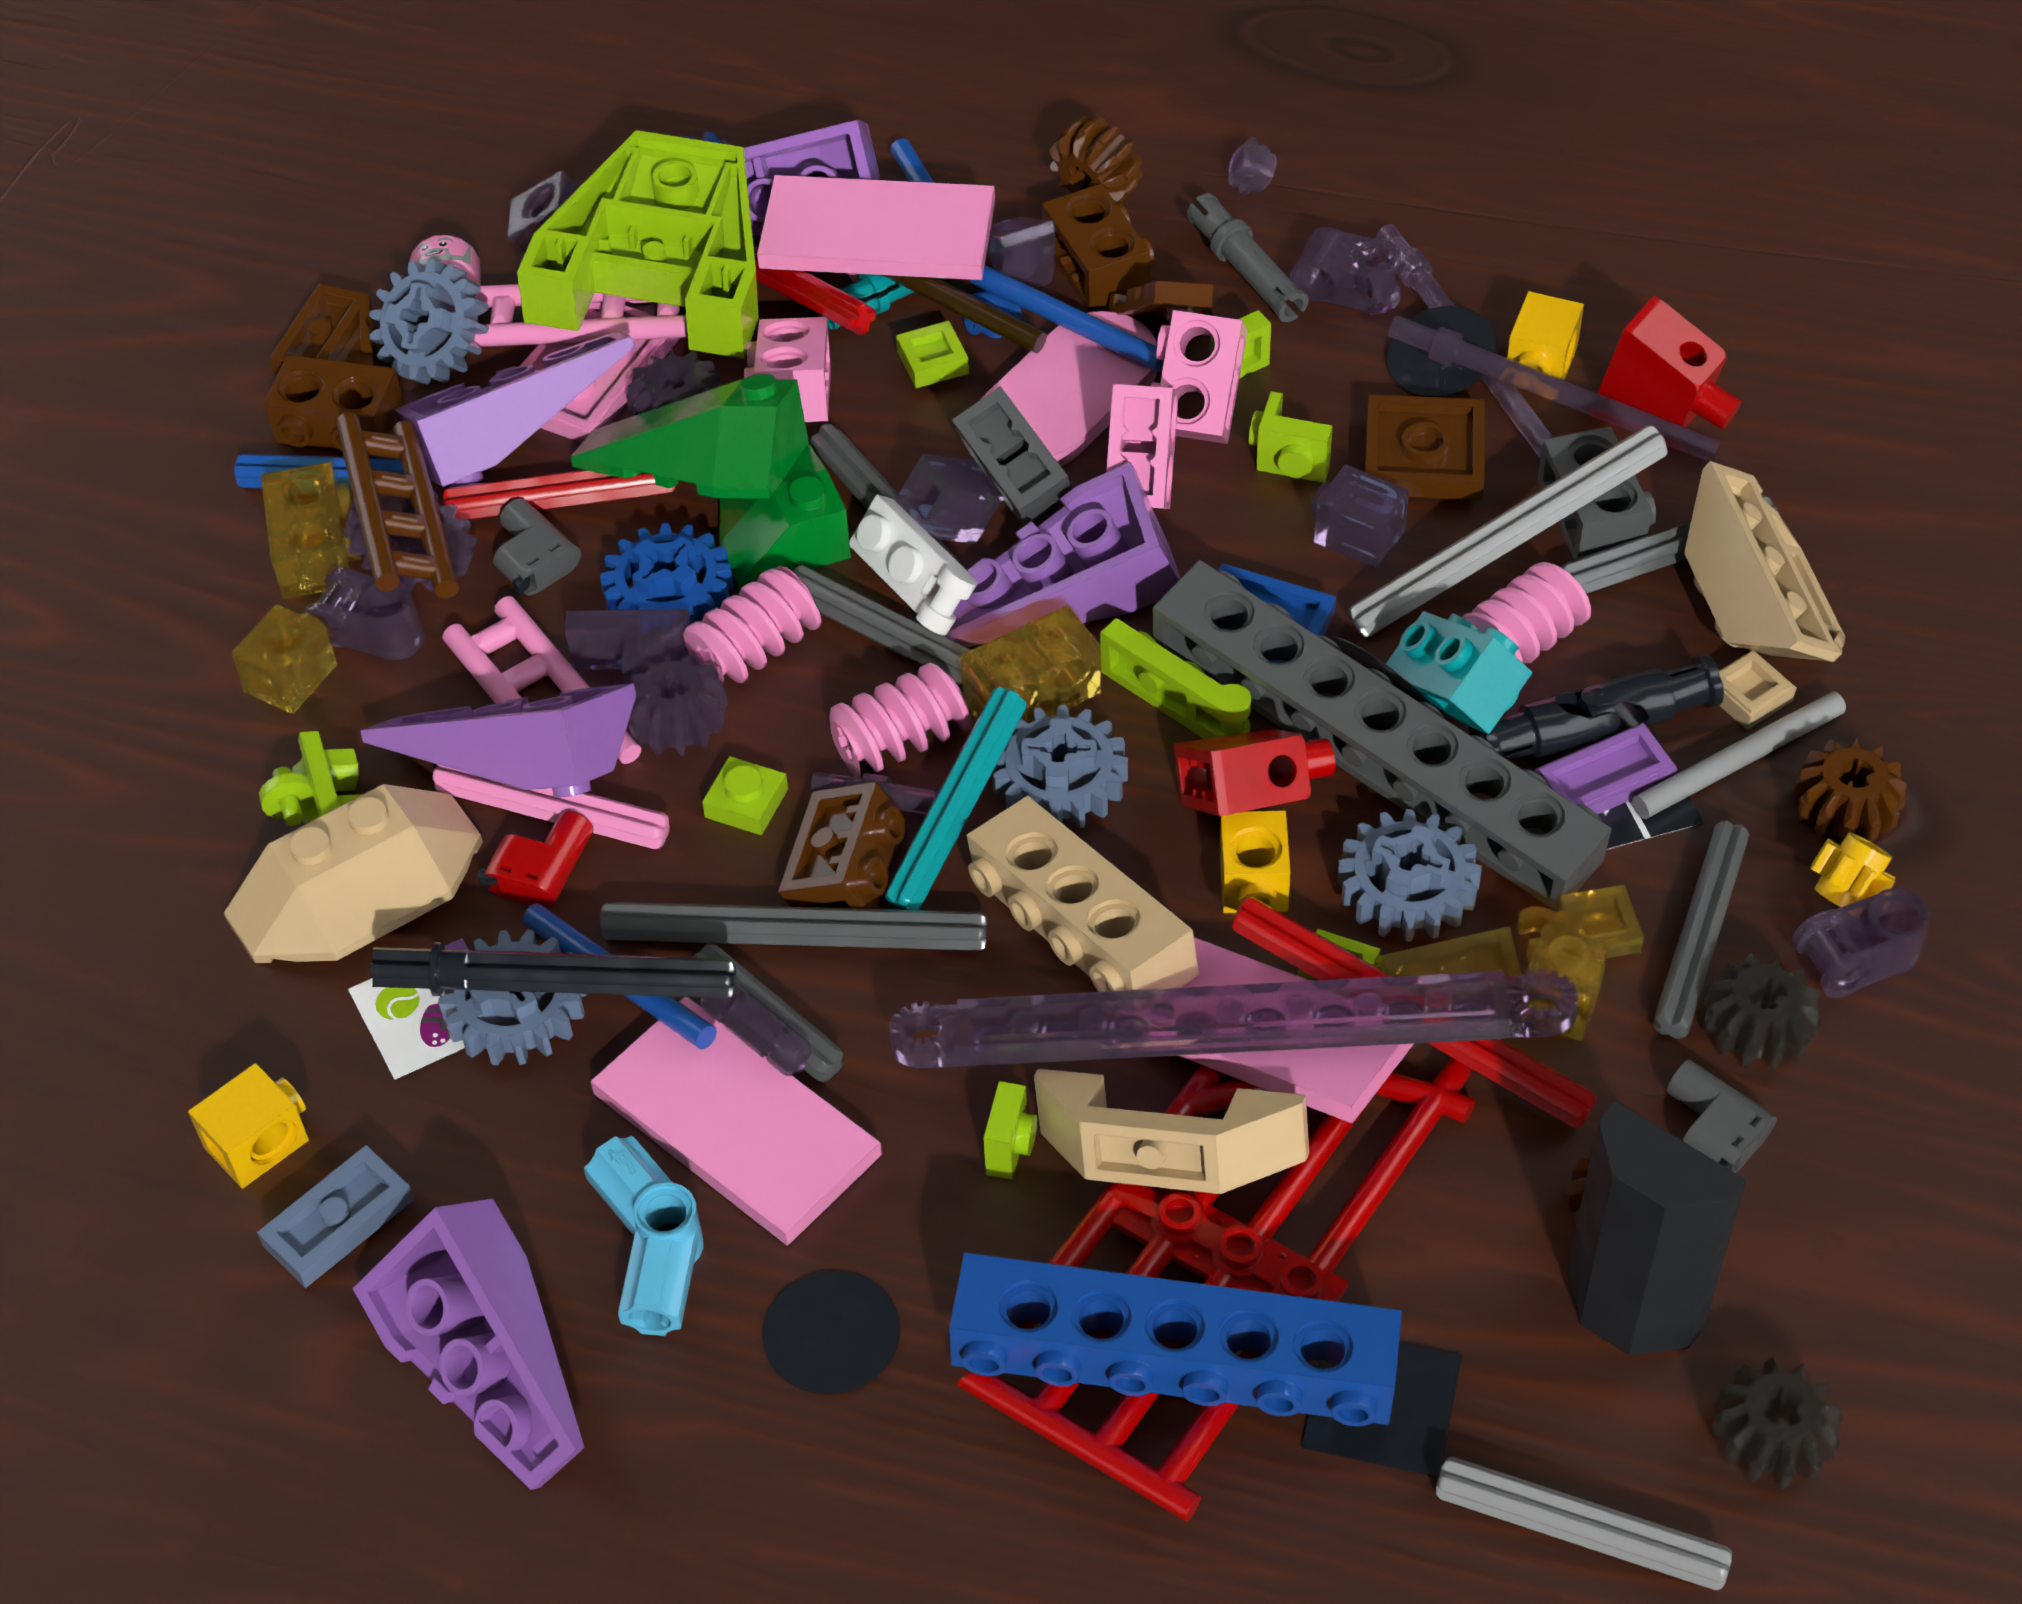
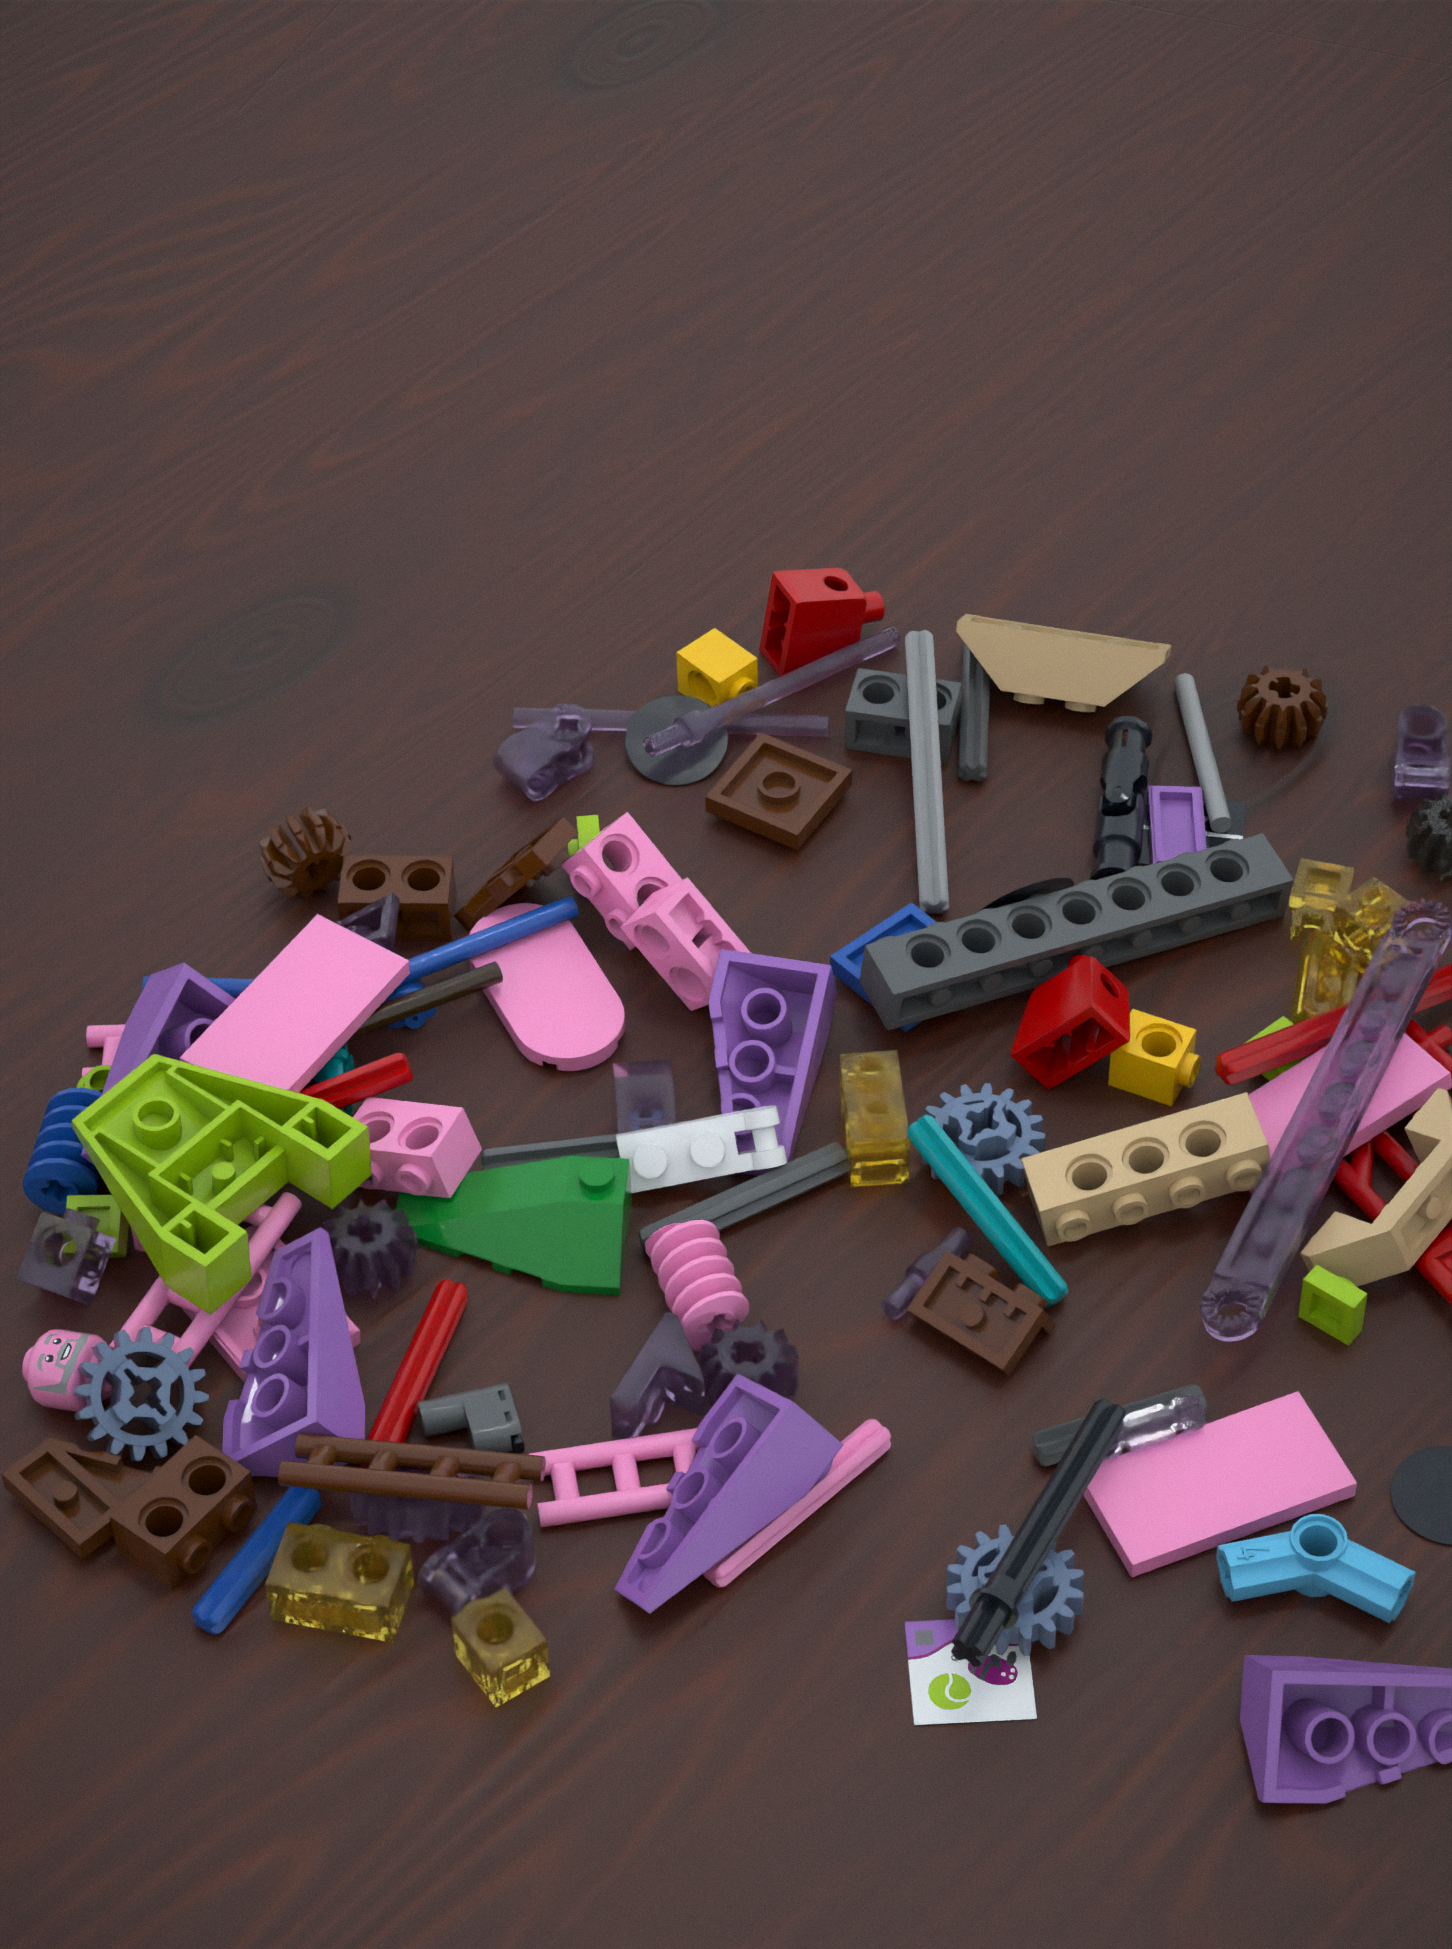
camera: 65 degrees left, 5 degrees down
yellow brick [188,1063,309,1189] -> none
tan wedge [224,784,483,963] -> none
sand blue plate [257,1145,414,1288] -> none
lime hips [259,731,363,826] -> none
red piece [478,811,594,909] -> none
blue bar [523,903,717,1049] -> none
green wedge [570,374,809,499] -> none
blue gear [600,523,734,639] -> none
dark grey axle [600,902,988,951] -> none
lime plate [702,756,788,836] -> none
bright pink piece [829,663,972,780] -> none
lime plate [896,321,969,389] -> none
dark grey brick [952,386,1072,527] -> none
lime plate [1100,618,1252,739] -> none
dark grey pin [1187,193,1309,322] -> none
clear purple plate [1228,137,1277,195] -> none
lime bracket [1249,391,1333,483] -> none
clear purple brick [1311,464,1409,569] -> none
sand blue gear [1337,809,1481,941] -> none
teal brick [1386,611,1533,734] -> none
bright pink piece [1462,562,1591,663] -> none
dark grey axle [1653,820,1749,1039] -> none
tan tile [1719,650,1797,730] -> none
yellow gear [1810,832,1896,914] -> none

